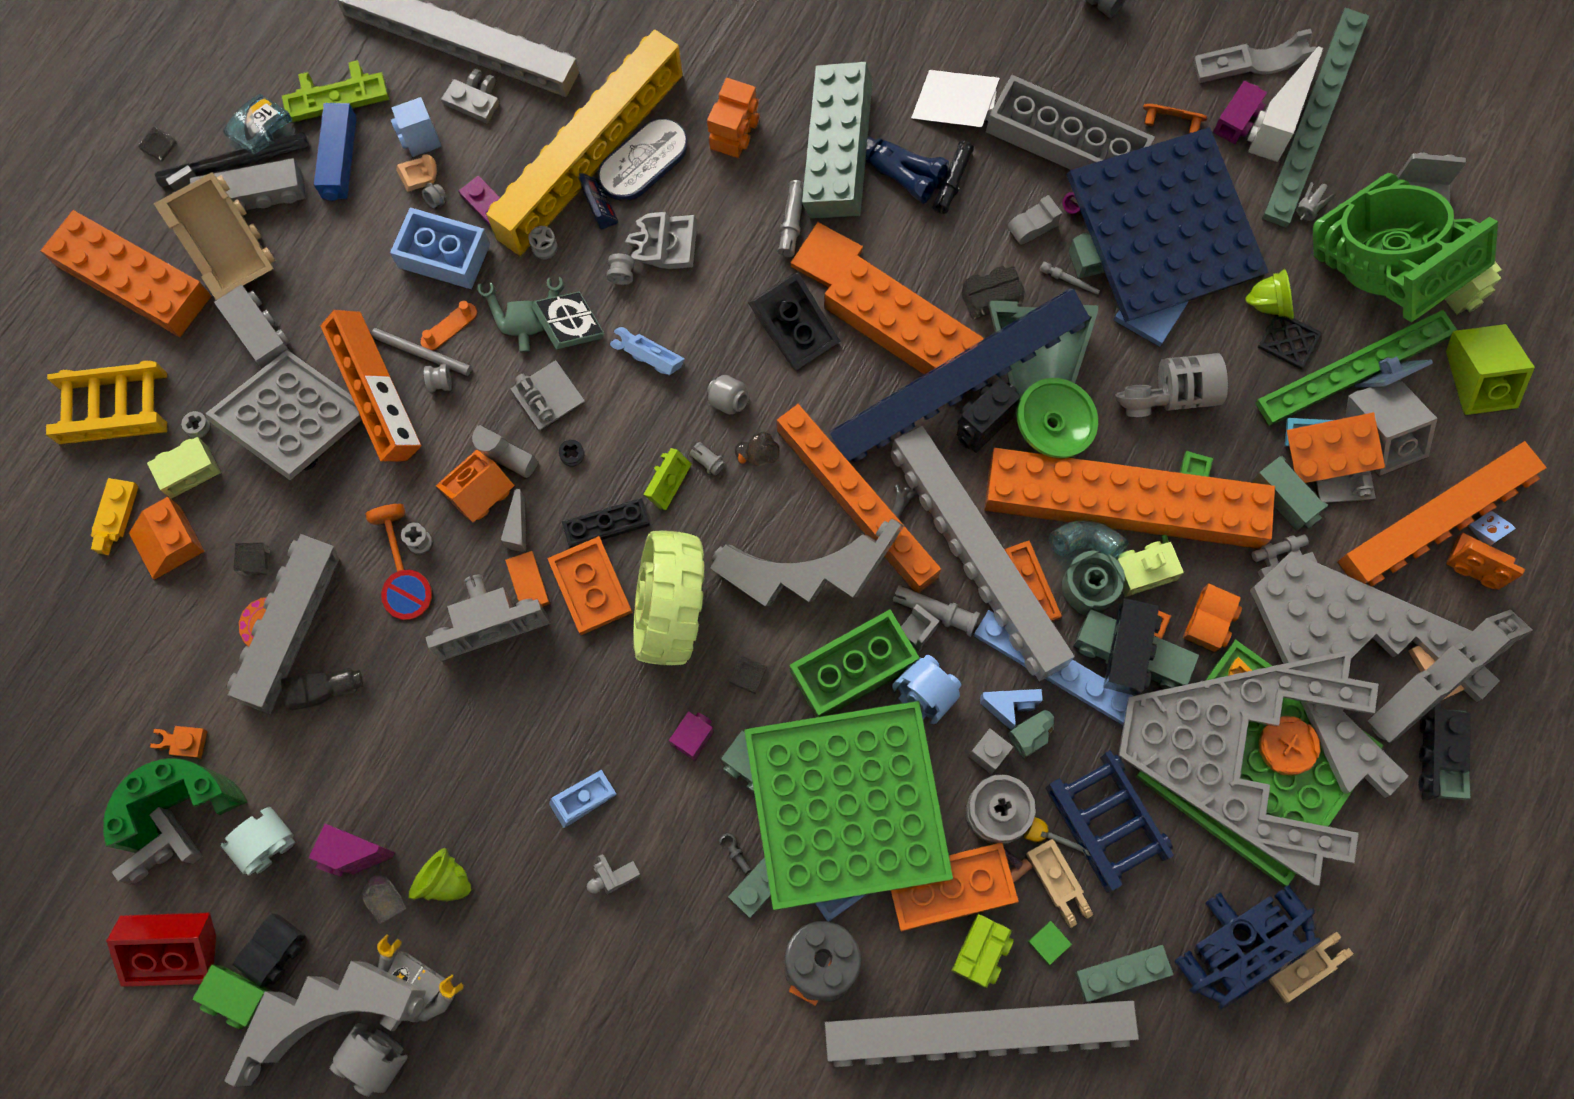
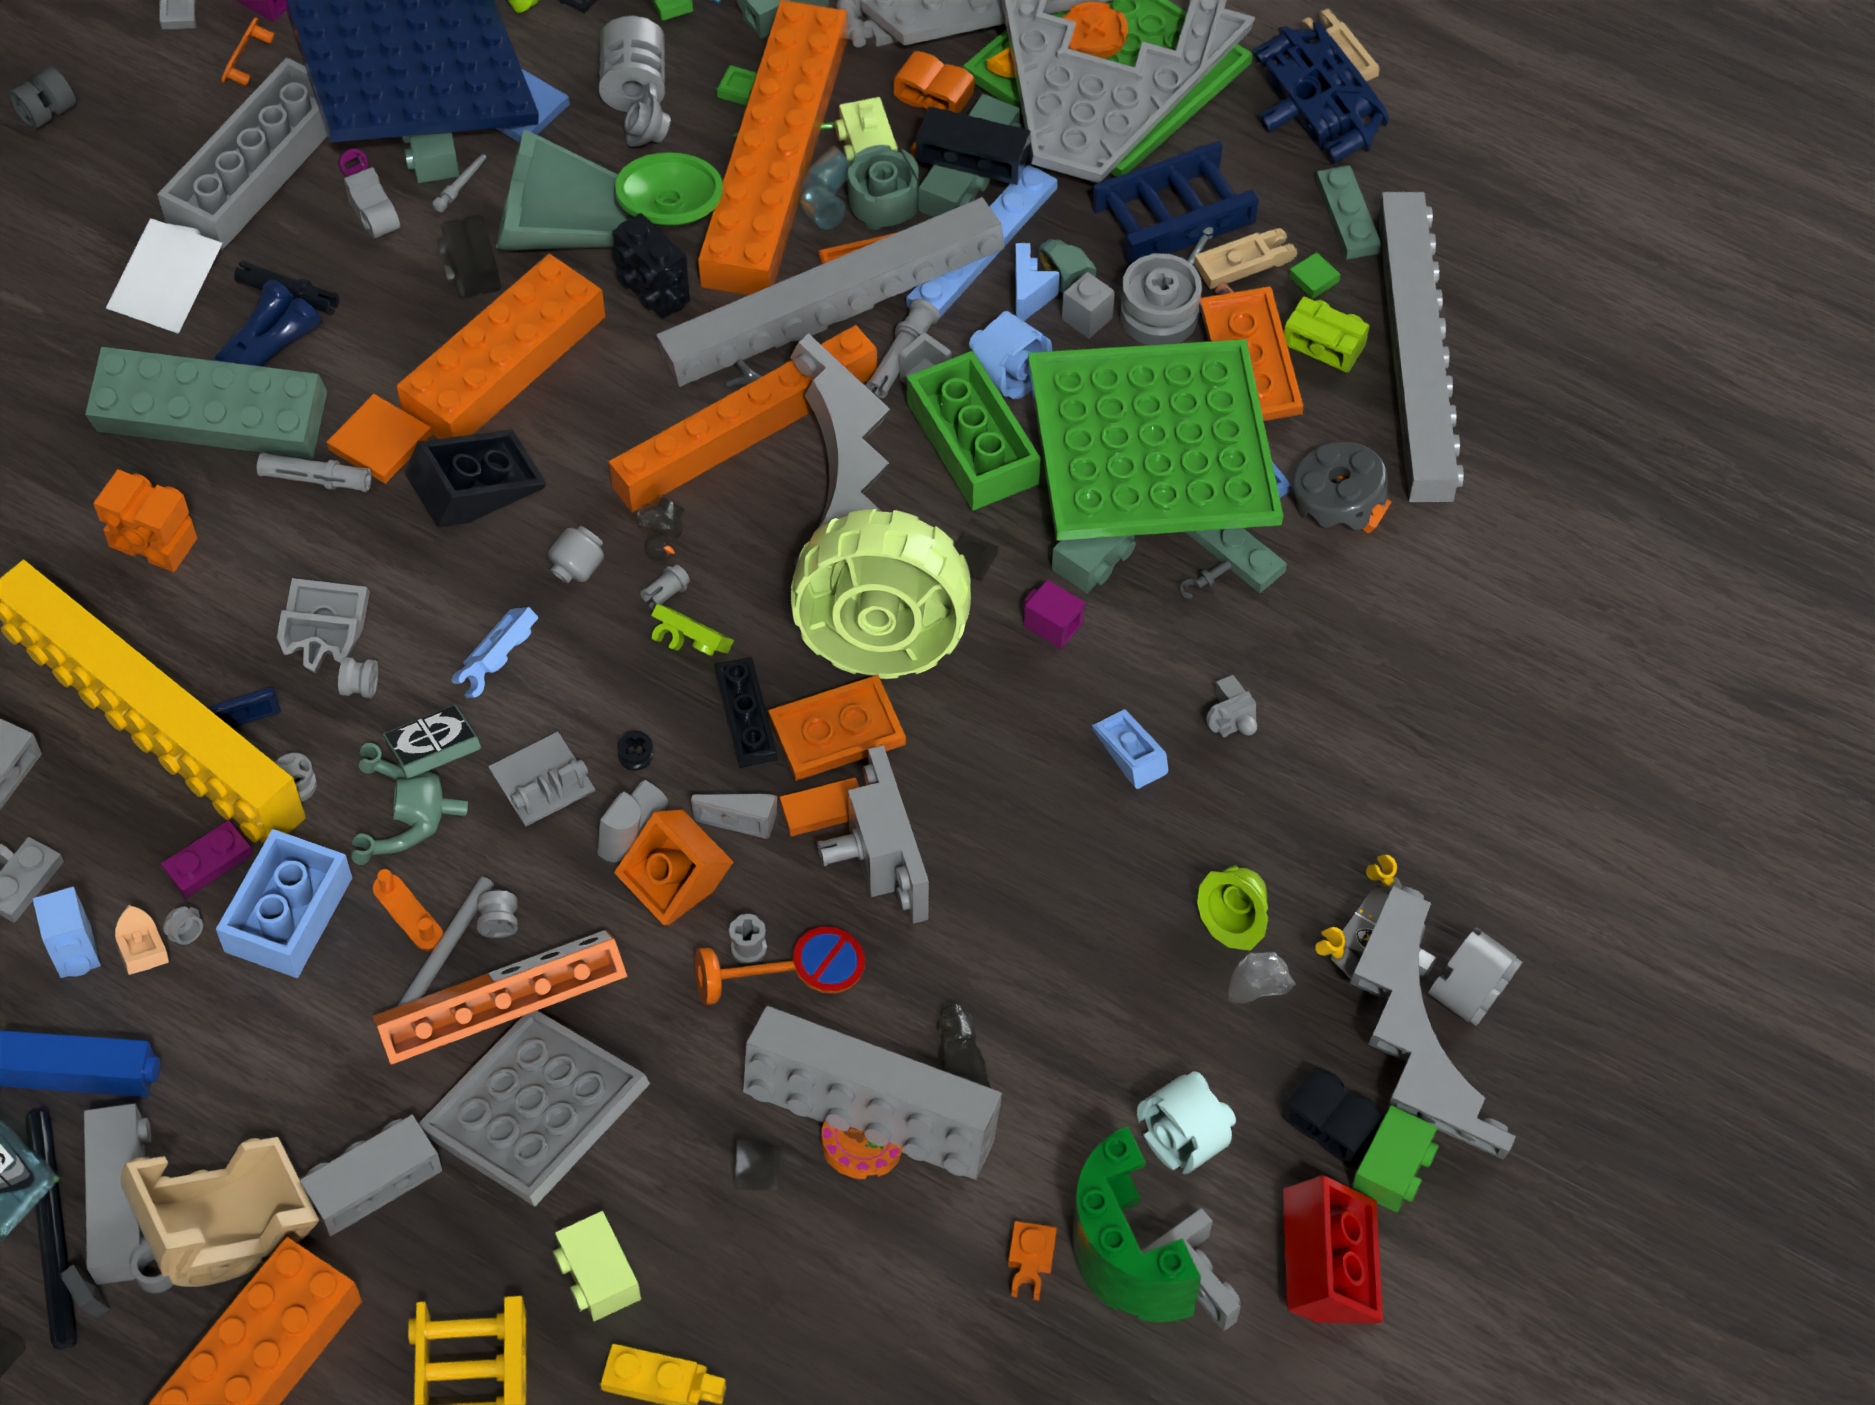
camera: 90 degrees left, 15 degrees down
orange slope [129,497,205,580] -> none
light grey bush [181,411,210,438] -> none
magenta slope [309,824,395,877] -> none
white tile [598,118,687,200] -> none
dark blue brick [829,289,1090,463] -> none

